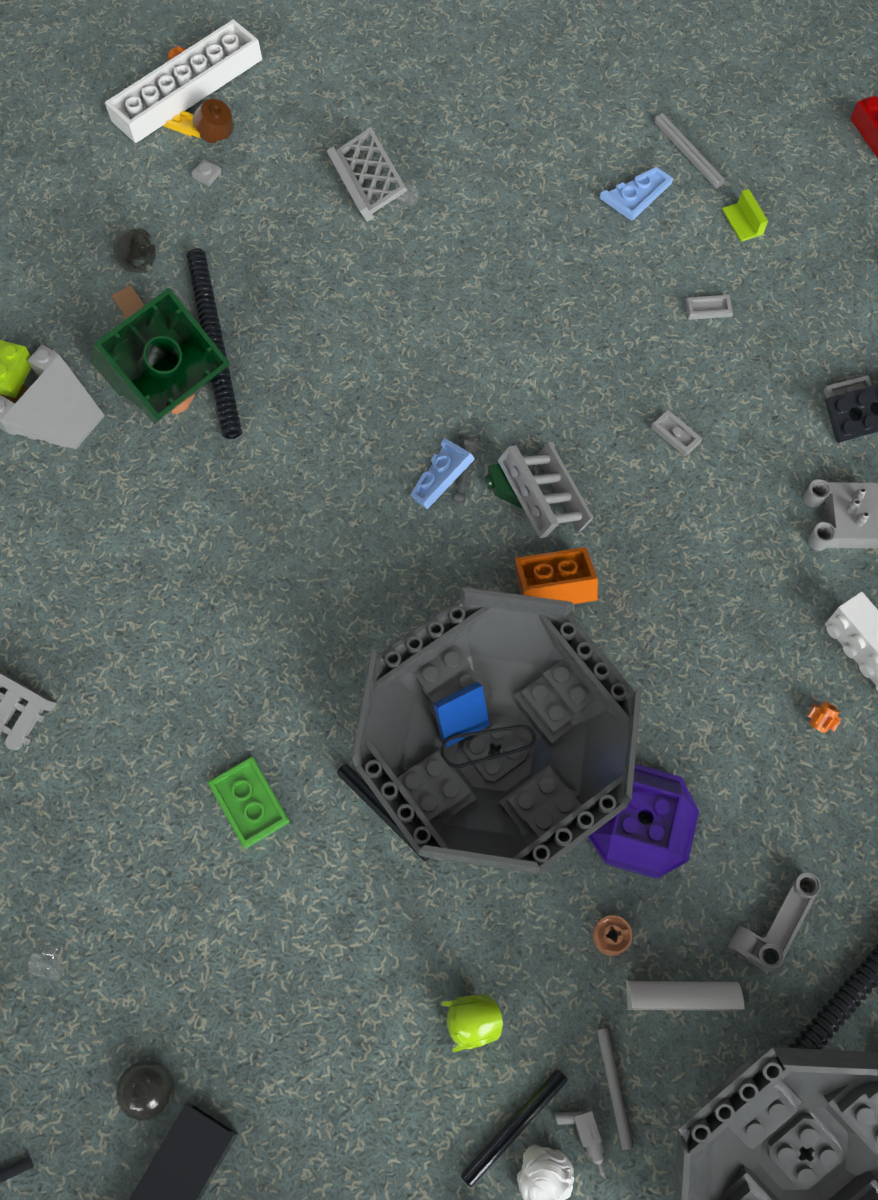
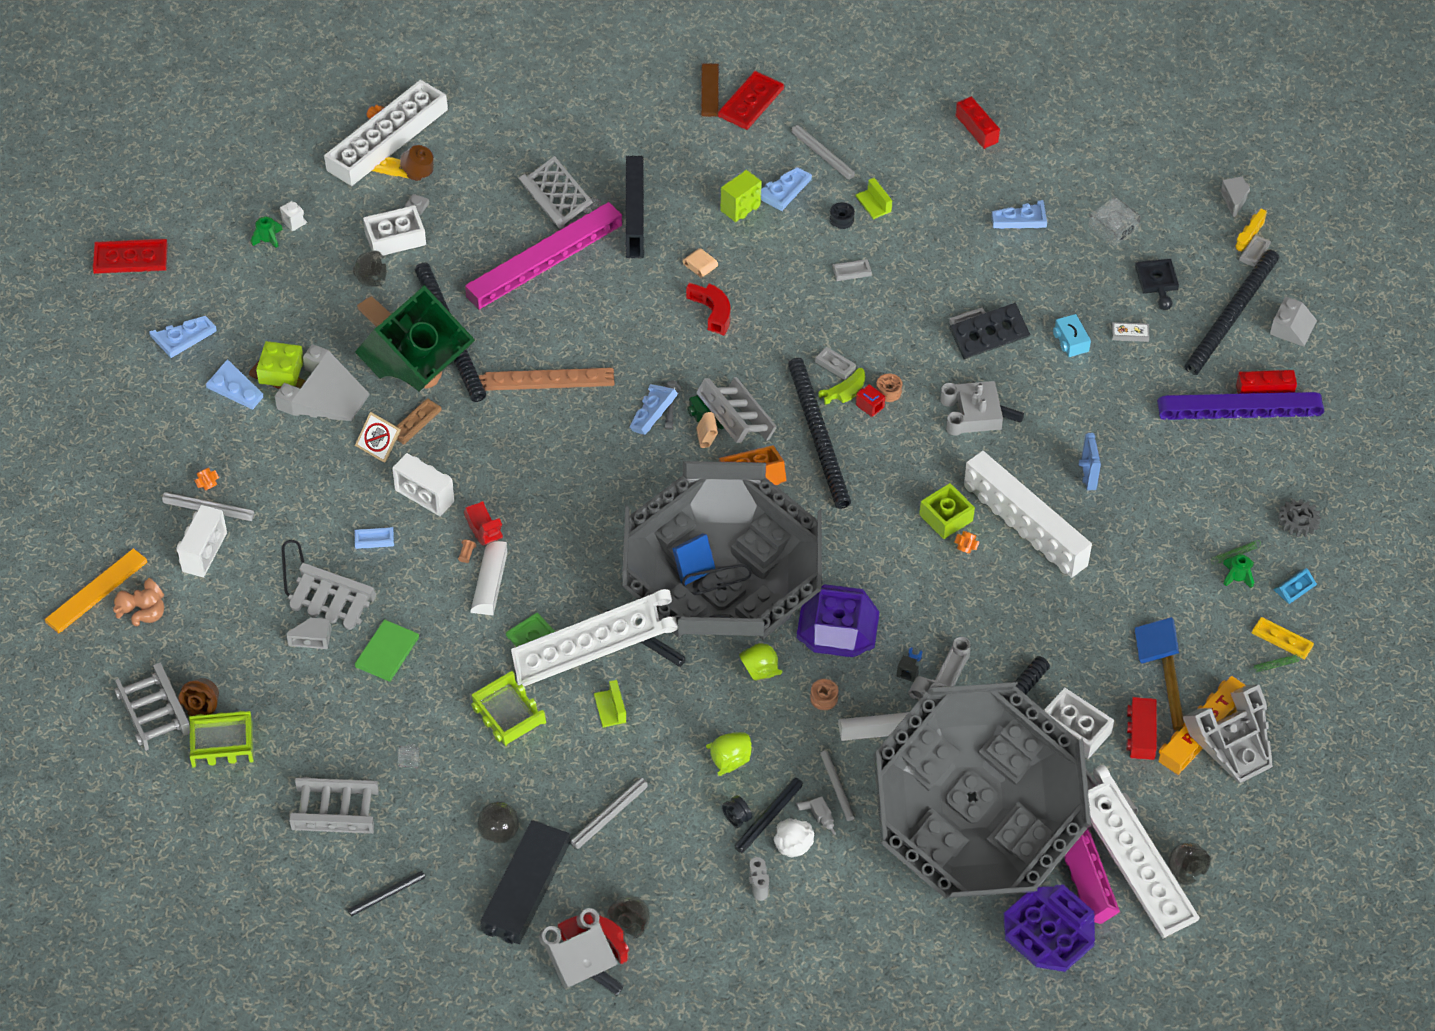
camera: 10 degrees left, 15 degrees down
none -> green brick [250,217,283,248]
none -> white brick [280,201,307,232]
none -> light blue tile [354,527,394,549]
none -> piece [355,412,401,463]
none -> bright green tile [355,620,419,681]
none -> white brick [363,205,426,258]
none -> white brick [393,453,454,517]
none -> medium nougat tile [396,398,442,444]
none -> nougat piece [458,540,476,563]
none -> red arch [464,501,503,545]
none -> dark pink brick [465,202,622,309]
none -> white brick [470,541,508,615]
none -> window [471,671,546,746]
none -> nougat hinge [479,368,614,390]
none -> white hinge [511,589,678,686]
none -> light grey axle [571,778,648,849]
none -> lime panel [594,680,626,727]
none -> black brick [626,156,644,258]
none -> light nougat piece [683,248,718,278]
none -> red arch [686,282,731,336]
none -> light nougat piece [696,412,718,448]
none -> reddish brown tile [701,63,719,117]
none -> red plate [718,71,784,130]
none -> lime brick [721,170,761,222]
none -> black wheel [722,795,752,828]
none -> lime helmet [739,643,783,681]
none -> black piece [788,358,851,509]
none -> lime piece [818,368,865,405]
none -> black wheel [829,202,855,229]
none -> red brick [856,384,886,417]
none -> nougat wheel [876,373,903,402]
none -> pearl dark grey piece [896,647,922,682]
none -> lime brick [919,483,975,539]

